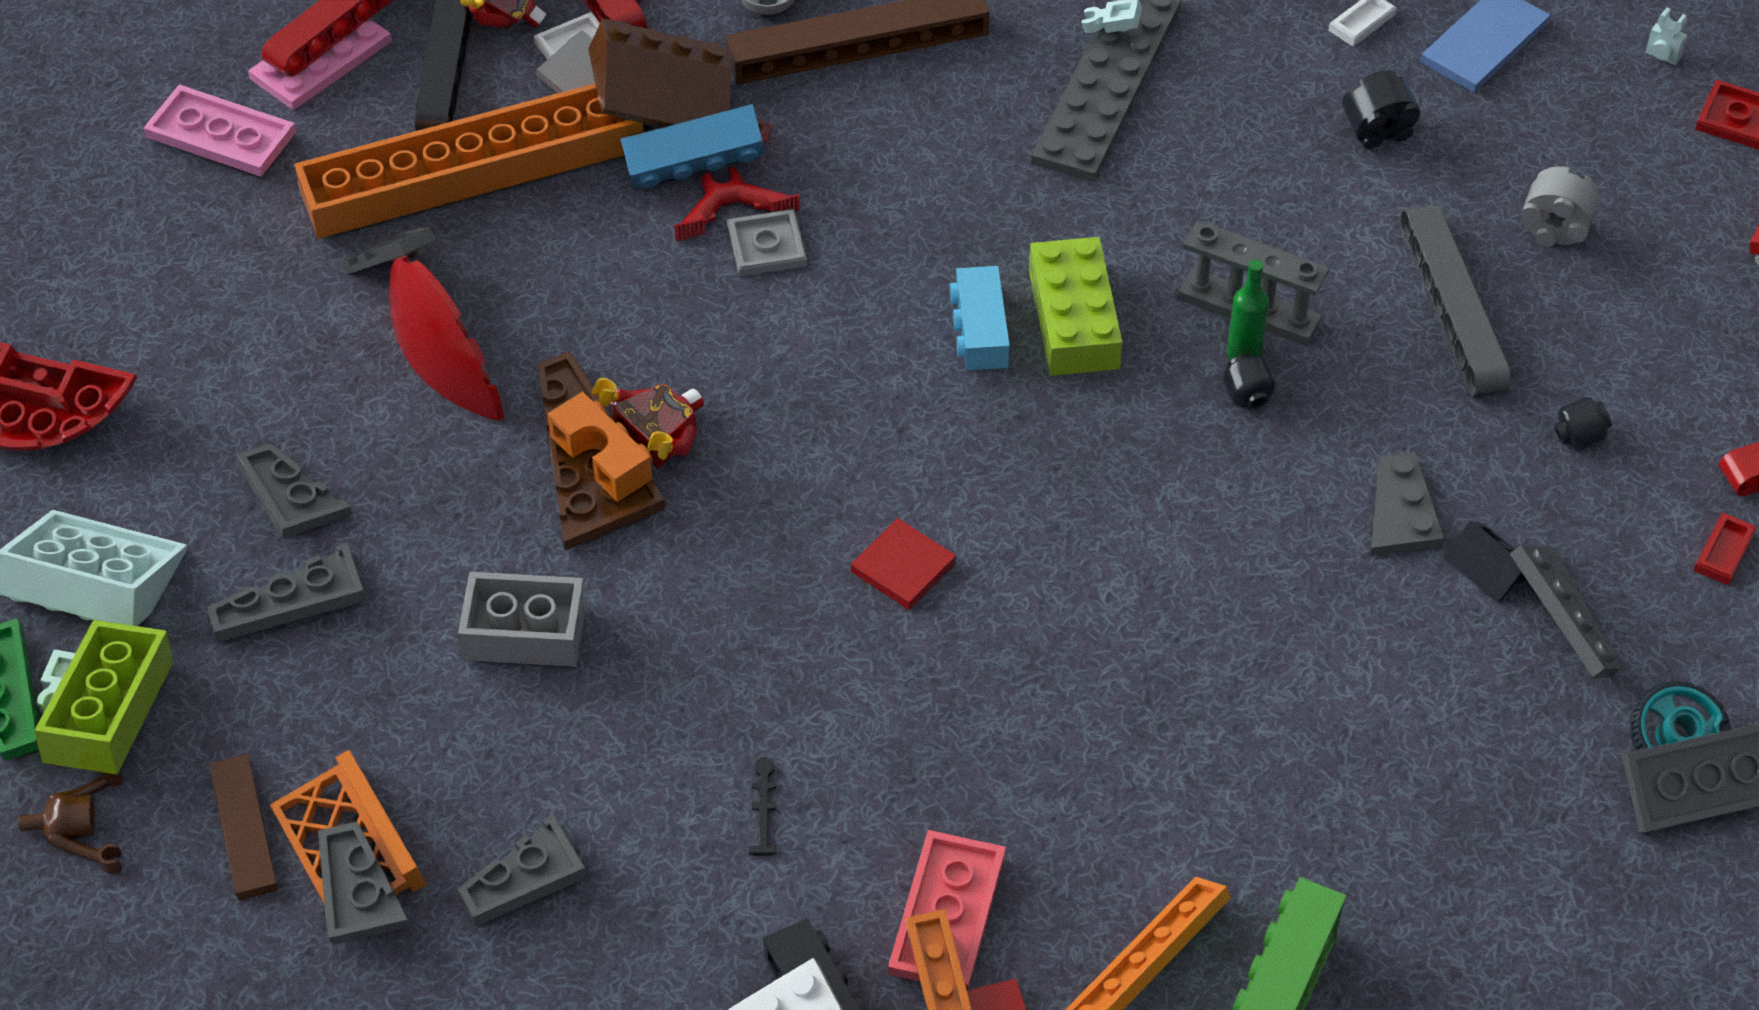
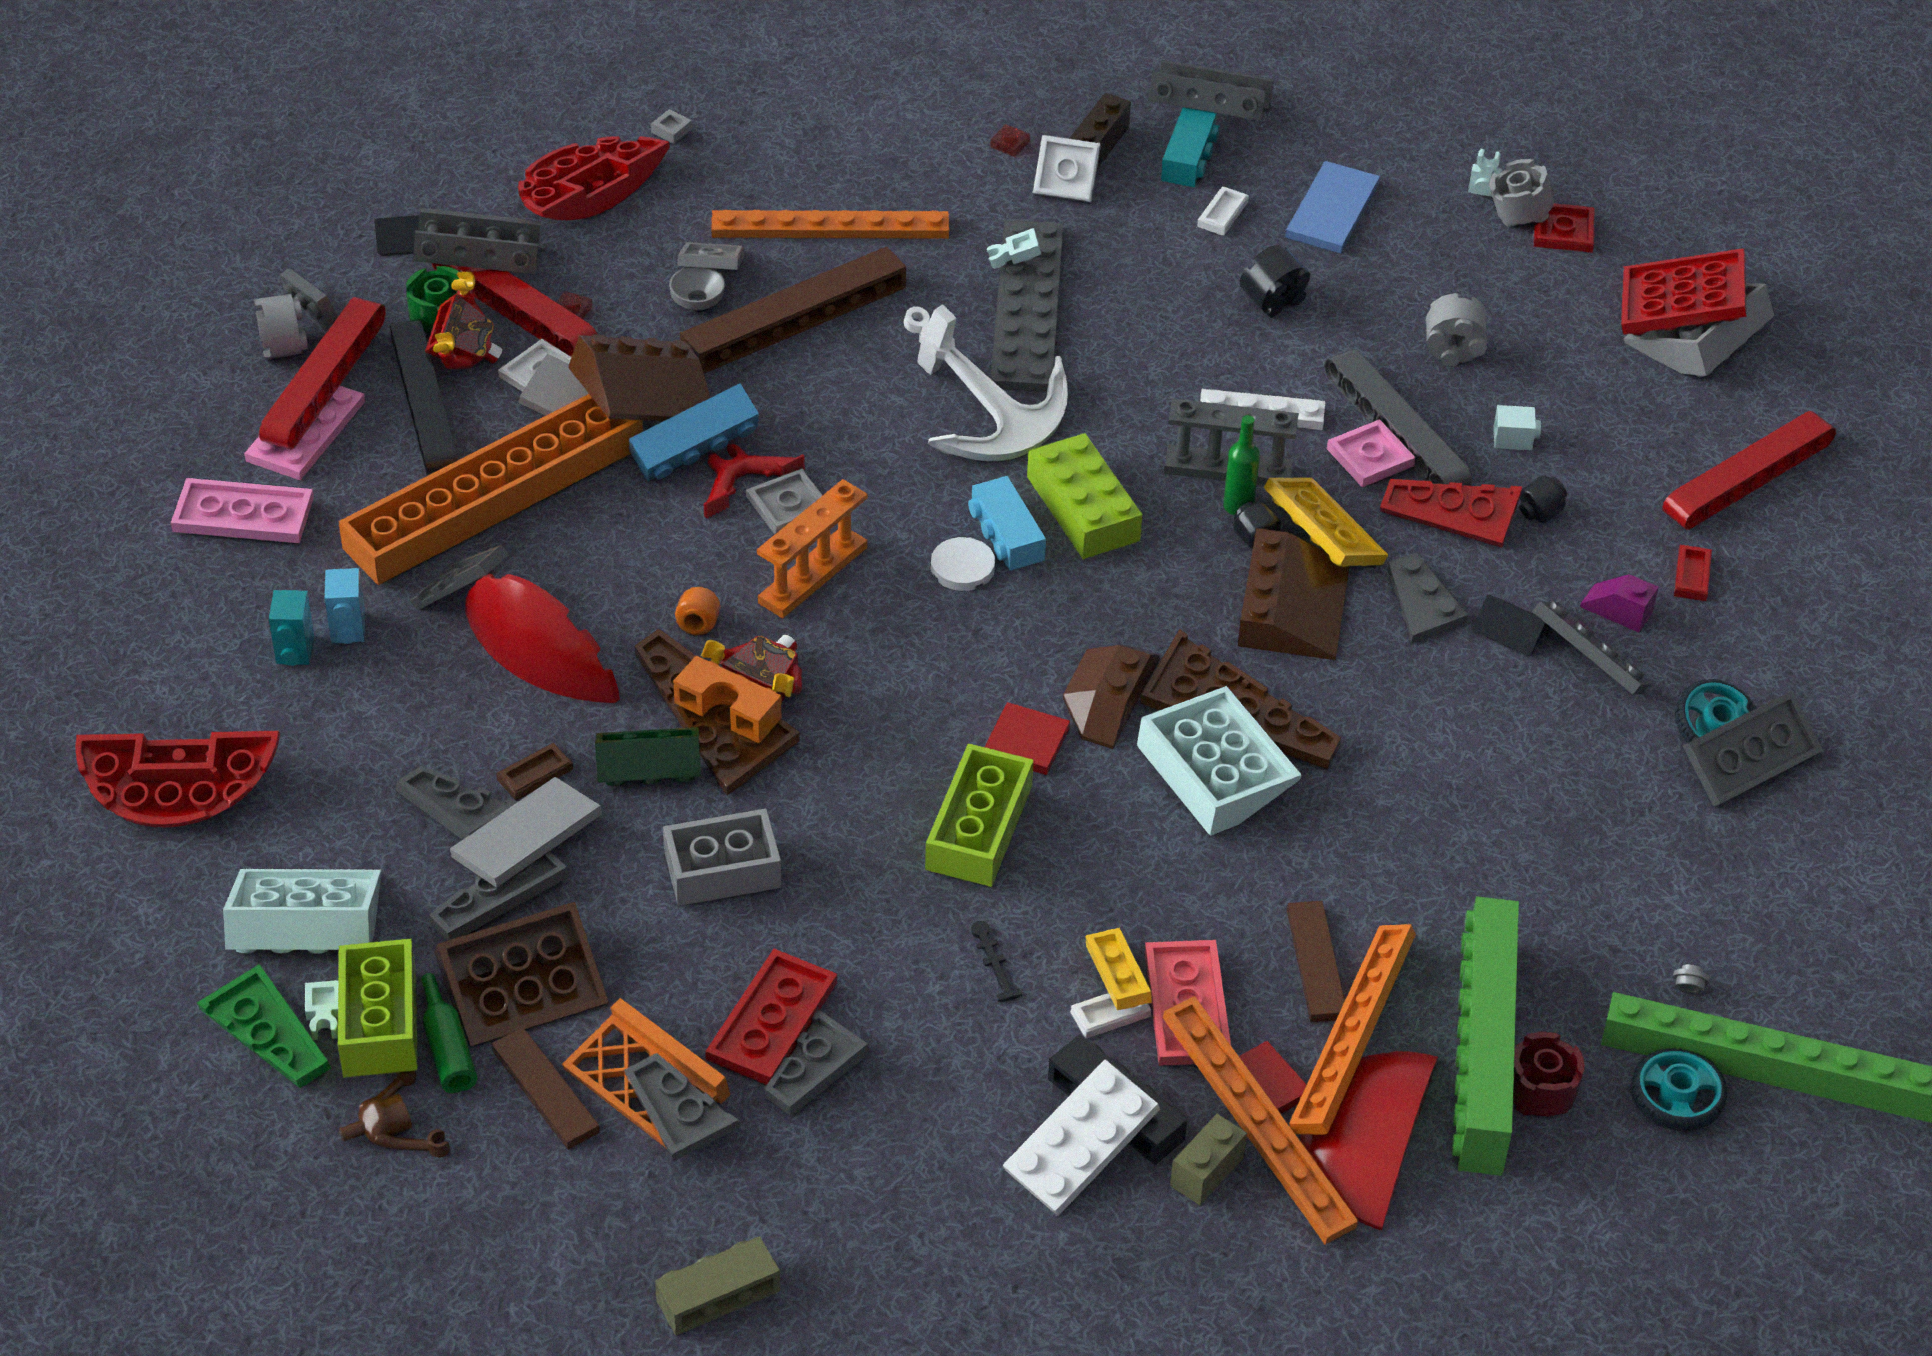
camera: 20 degrees left, 5 degrees down
none -> teal brick [269,590,314,666]
none -> medium azure brick [325,568,365,644]
none -> green piece [421,973,478,1094]
none -> reddish brown slope [434,902,609,1047]
none -> light grey tile [450,777,602,888]
none -> reddish brown tile [496,742,573,800]
none -> dark green brick [595,727,701,786]
none -> orange head [675,587,721,636]
none -> red plate [705,949,837,1085]
none -> orange fence [757,479,868,619]
none -> white piece [903,305,1068,461]
none -> lime brick [925,743,1034,887]
none -> white tile [931,537,995,591]
none -> reddish brown wedge [1063,645,1160,749]
none -> white tile [1071,993,1152,1039]
none -> yellow plate [1085,928,1152,1011]
none -> light aqua slope [1137,686,1301,836]
none -> reddish brown wing [1140,629,1341,769]
none -> white plate [1200,389,1325,430]
none -> reddish brown slope [1238,528,1350,660]
none -> yellow plate [1264,478,1388,567]
none -> reddish brown tile [1287,901,1345,1022]
none -> bright pink plate [1327,419,1415,487]
none -> red wing [1380,479,1522,548]
none -> light grey brick [1489,159,1554,227]
none -> light aqua brick [1493,405,1541,450]
none -> magenta slope [1580,574,1659,633]

